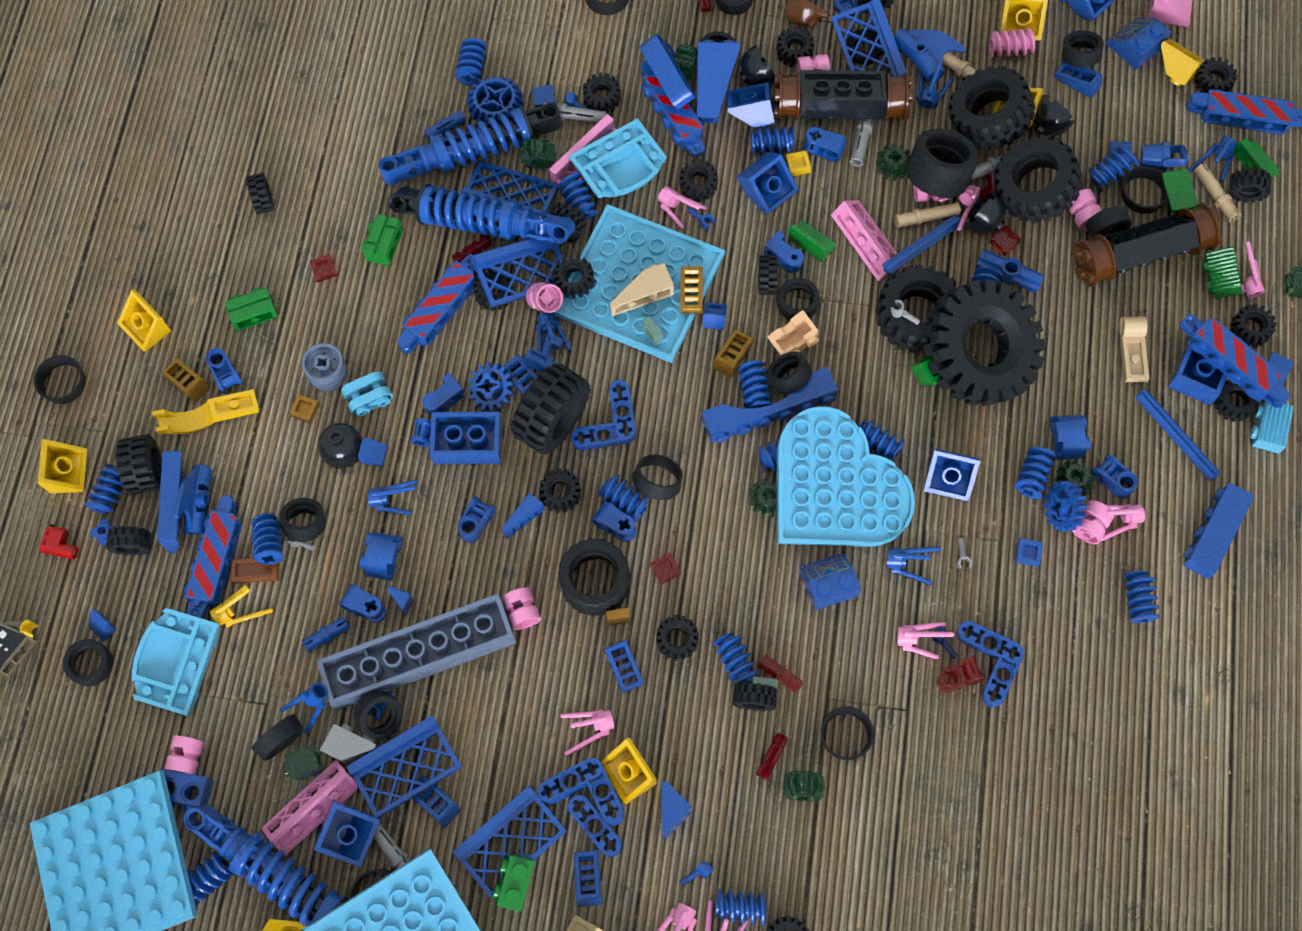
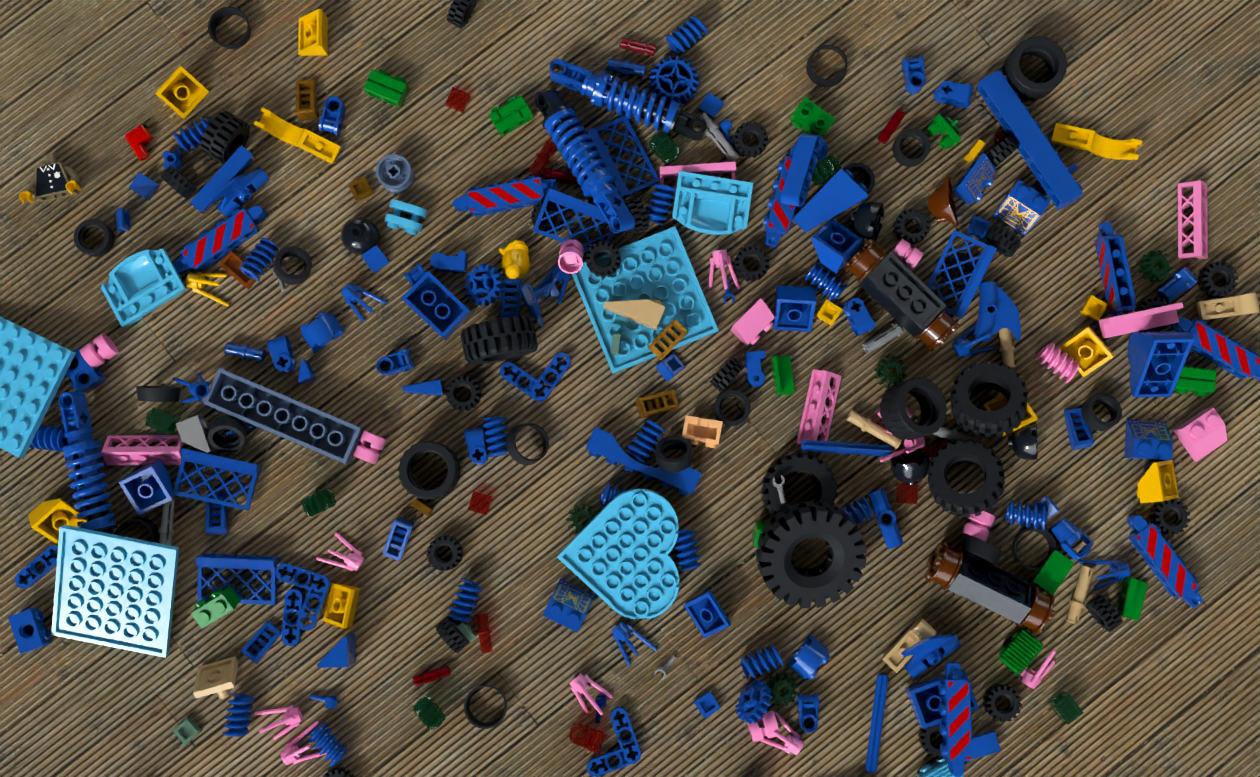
camera: 40 degrees right, 15 degrees up
none -> blue slope [129,173,160,201]
none -> clear green gear [301,488,337,517]
none -> yellow hair [499,240,530,279]
none -> clear red axle [529,140,557,176]
none -> dark red axle [620,37,656,56]
none -> bright pink slope [730,298,775,346]
none -> green brick [790,97,835,138]
none -> blue pin [901,632,961,679]

